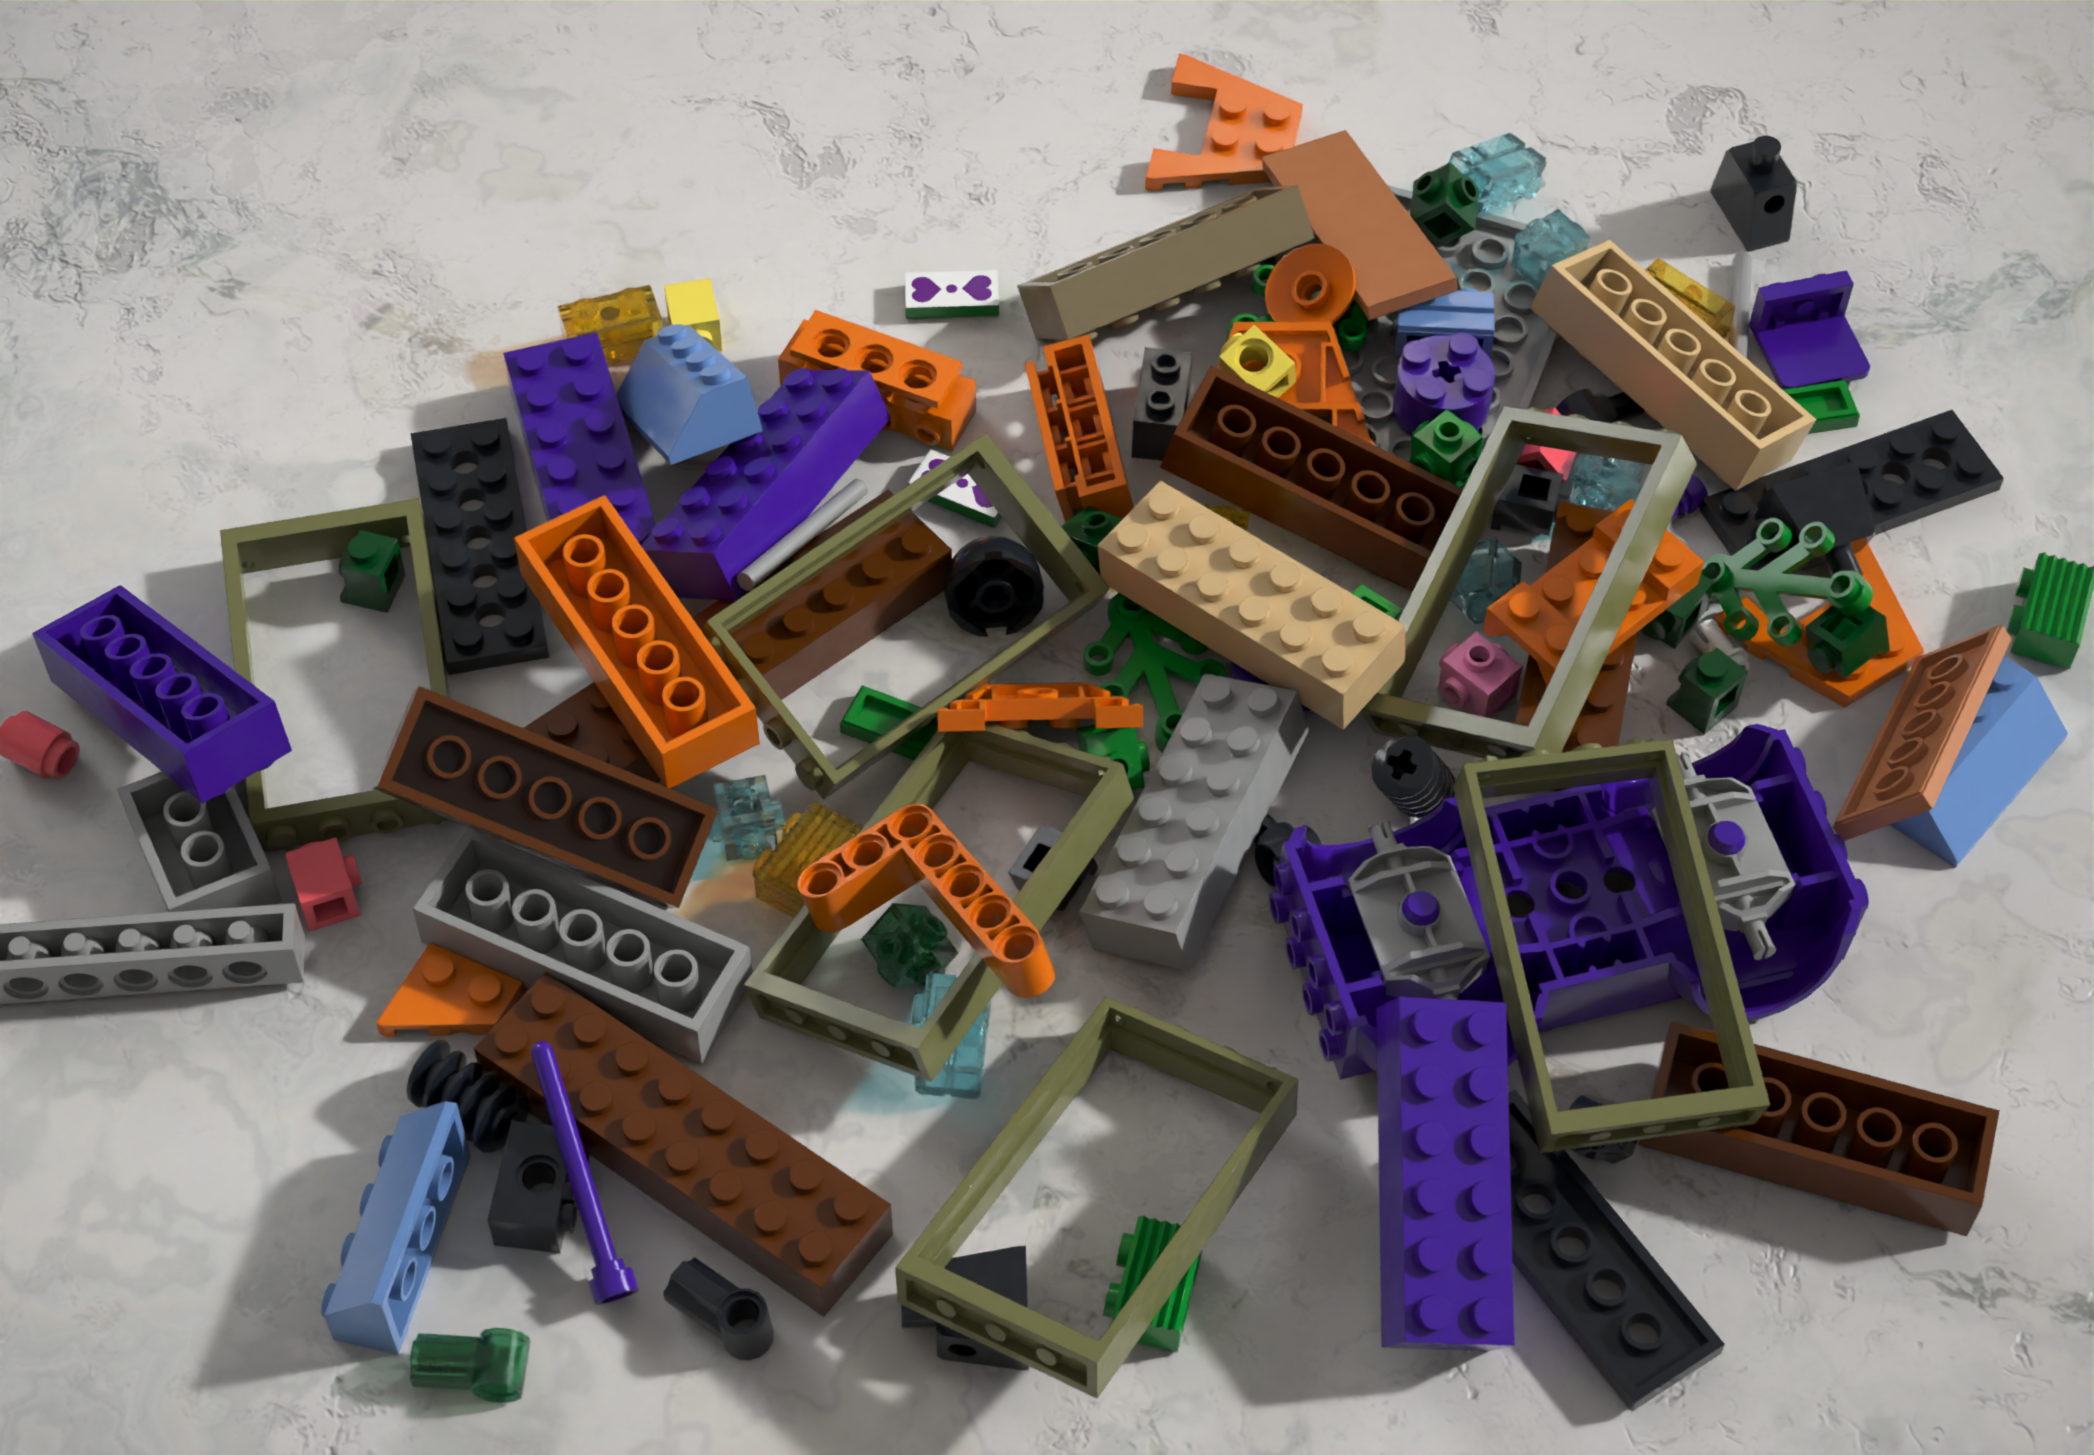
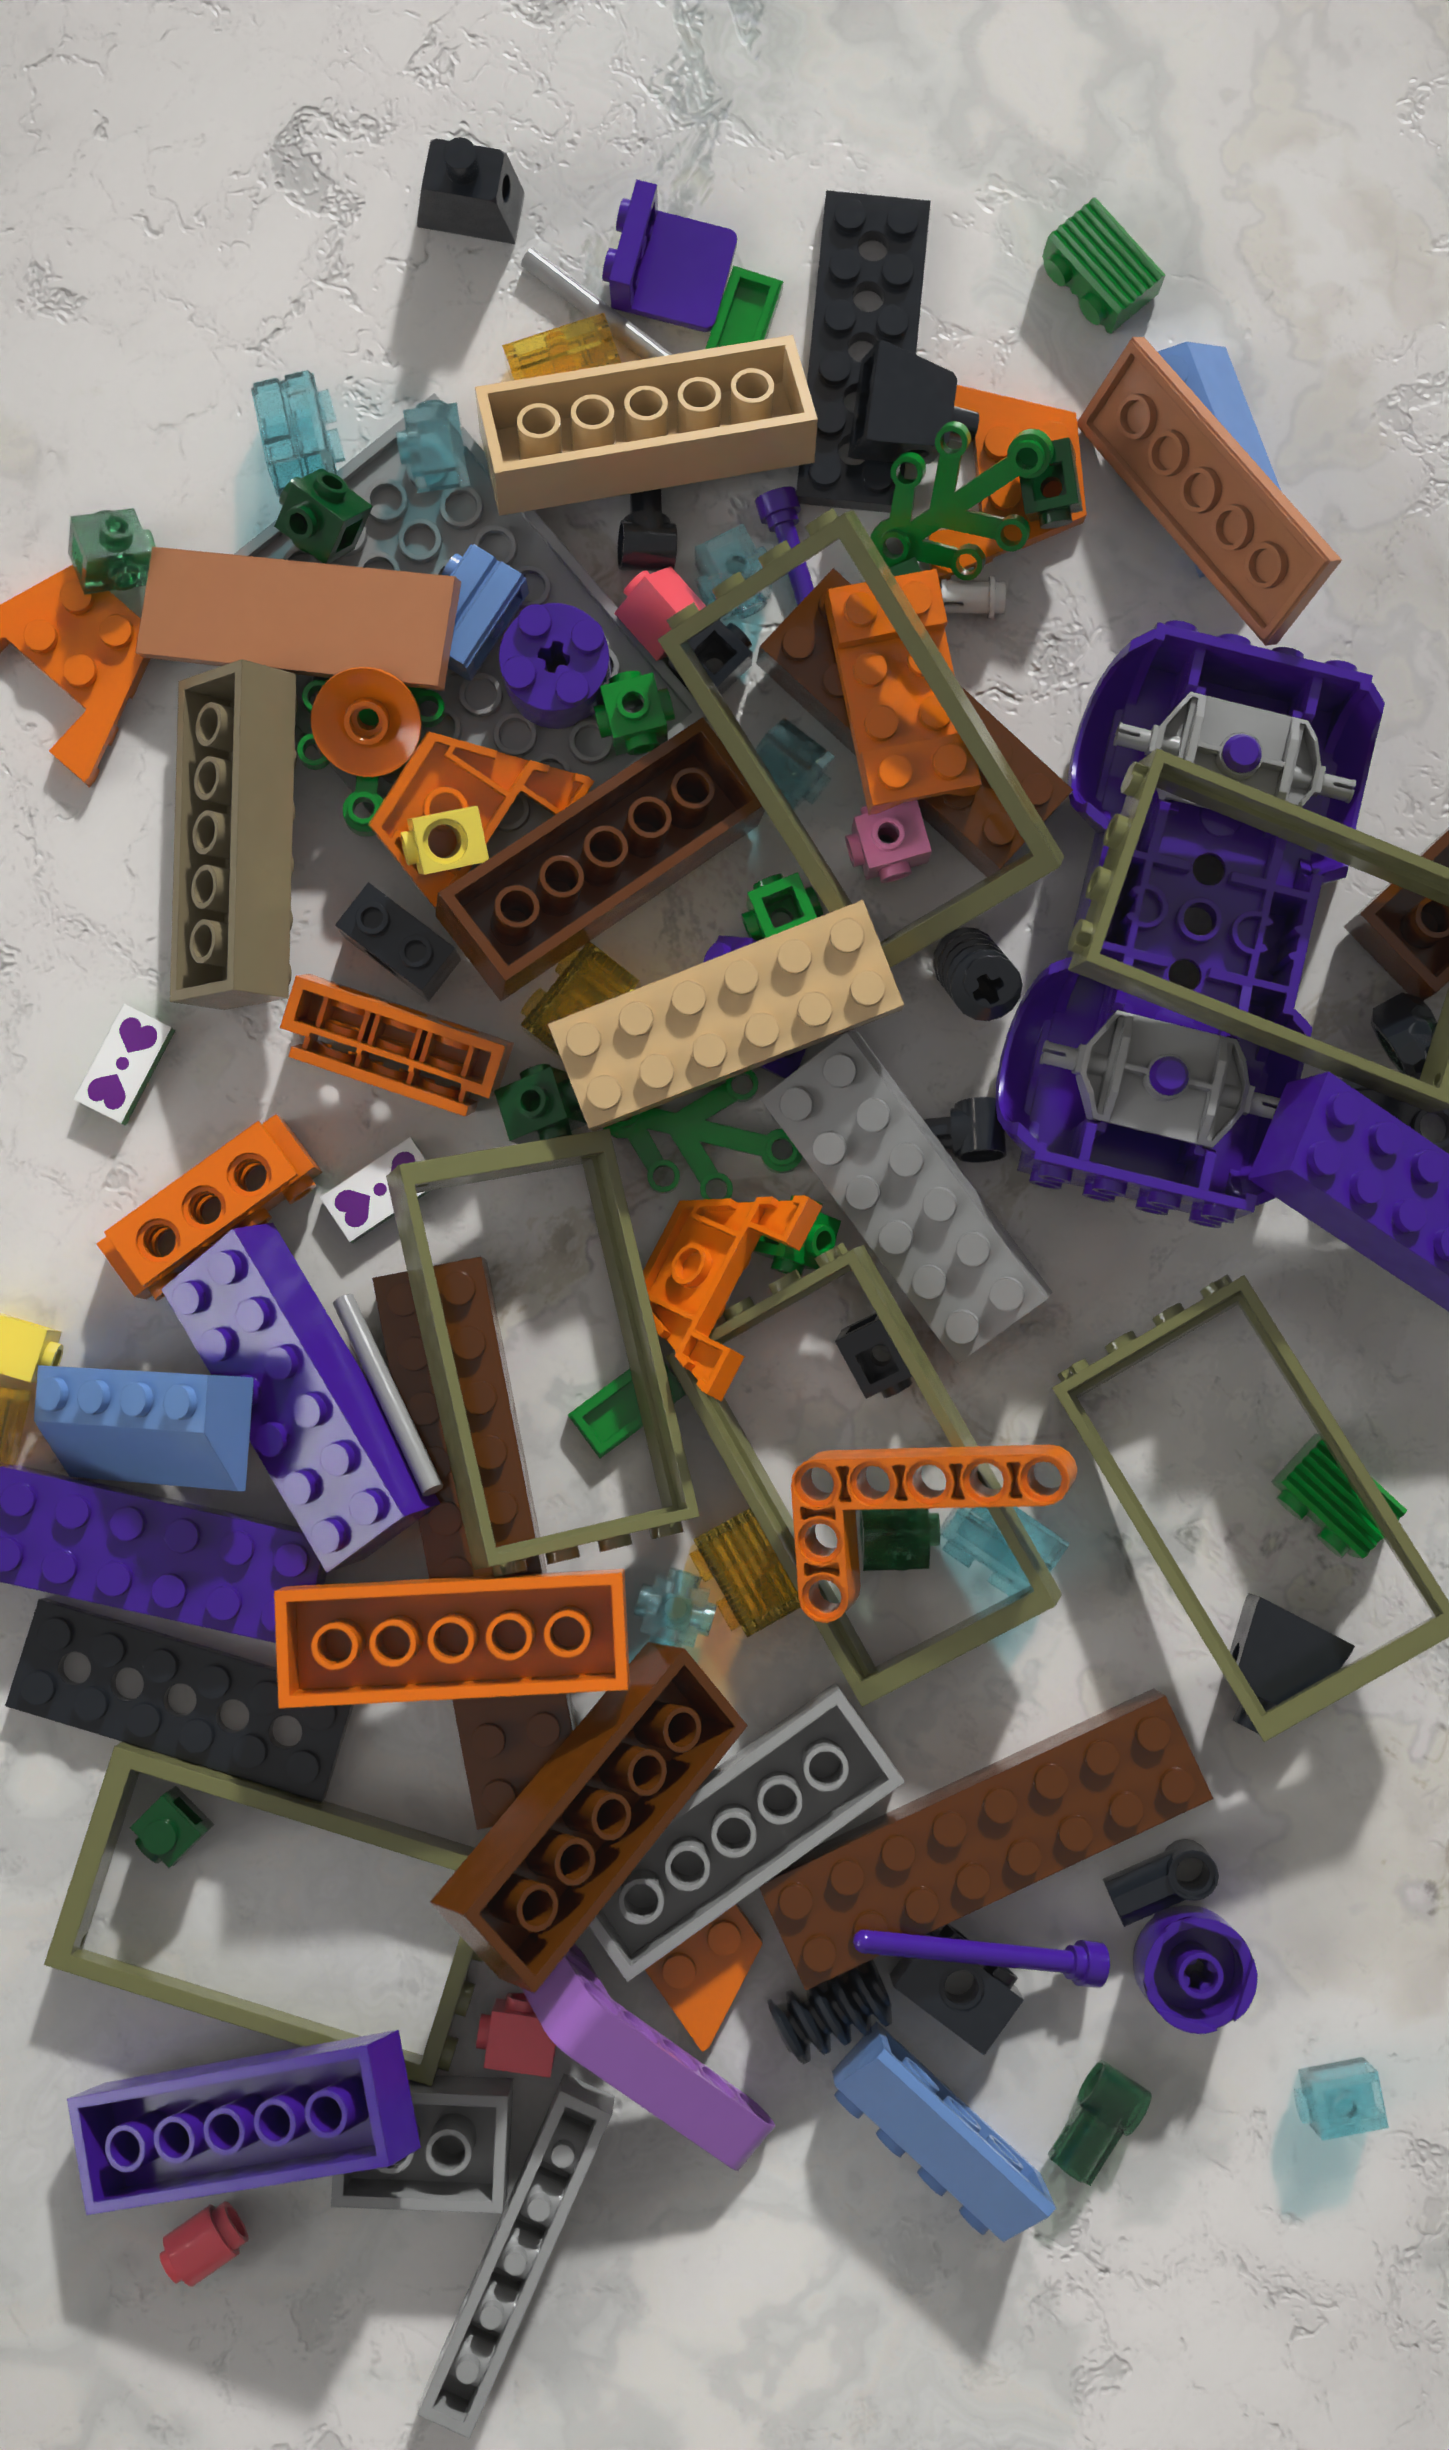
camera: 65 degrees left, 30 degrees up
black cylinder [944,536,1044,637] -> none
dark green brick [1666,647,1748,735] -> none
none -> clear green brick [68,508,155,595]
none -> medium lavender beam [521,1943,775,2171]
none -> dark purple brick [1133,1905,1258,2034]

